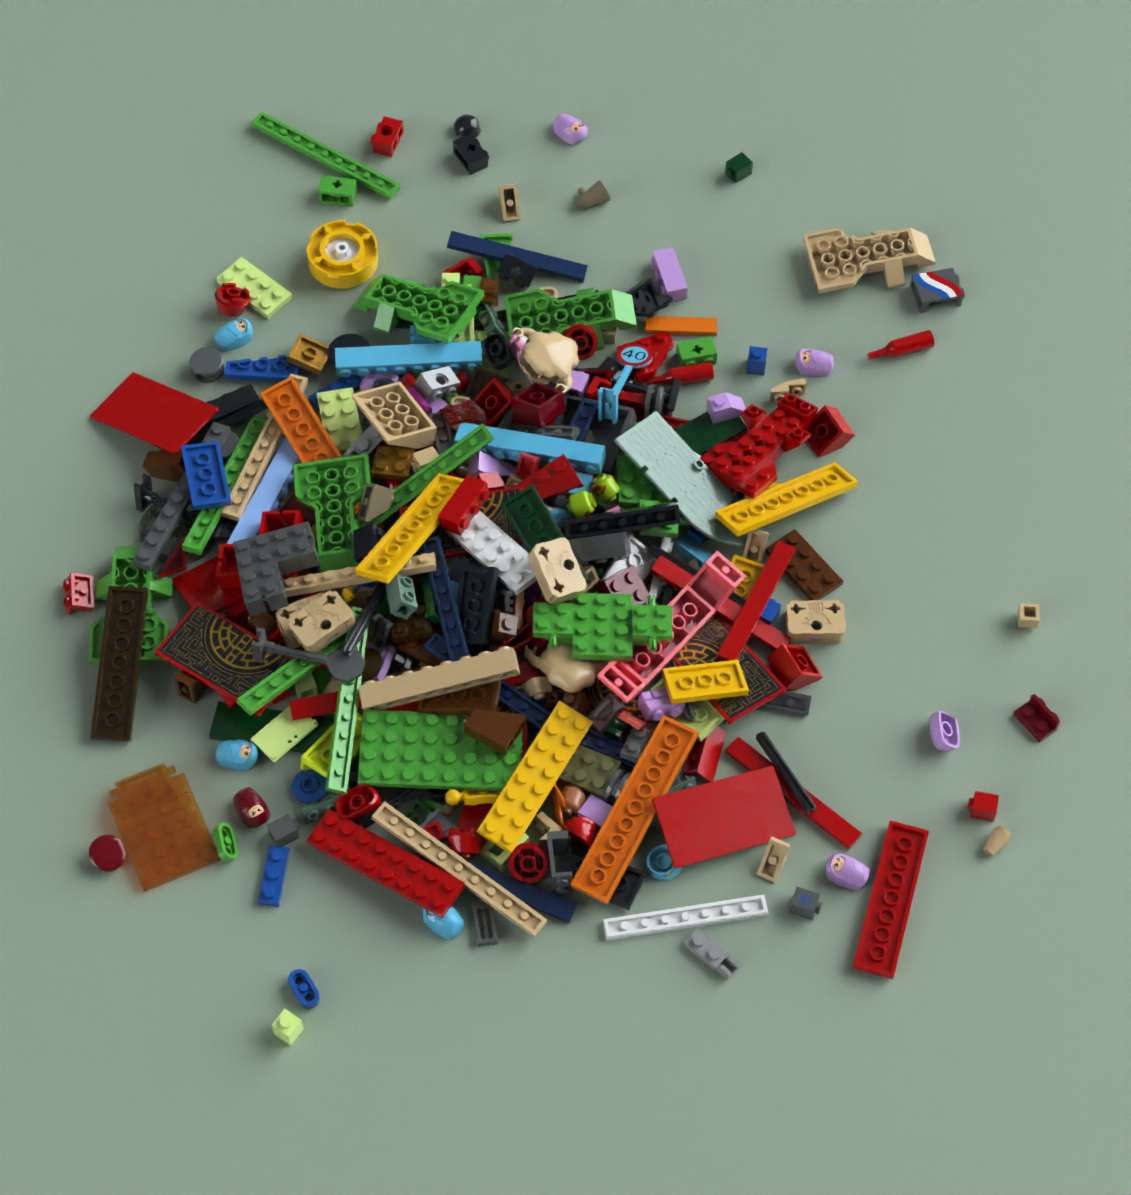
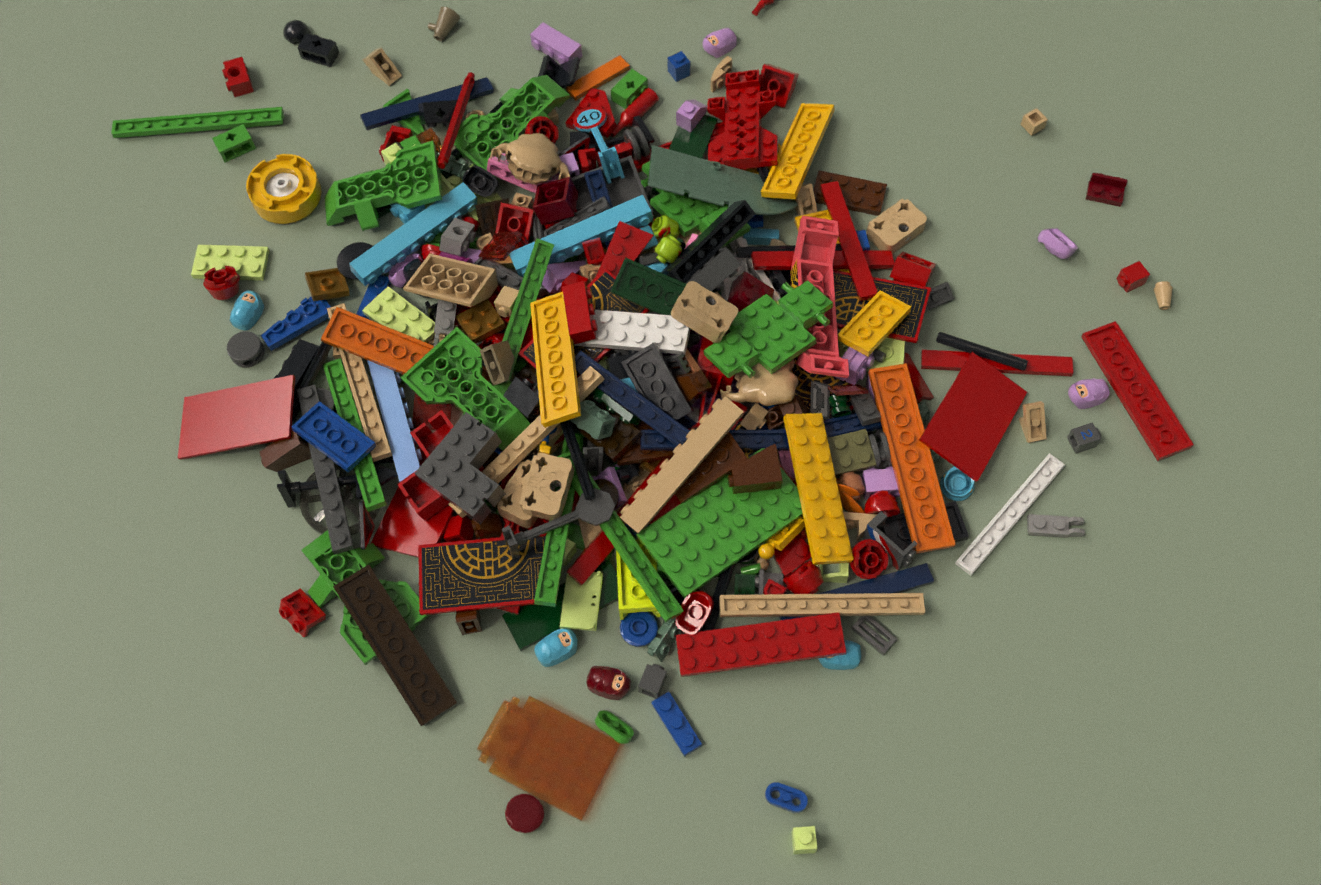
camera: 35 degrees left, 5 degrees up
none -> red piece [437,72,475,169]

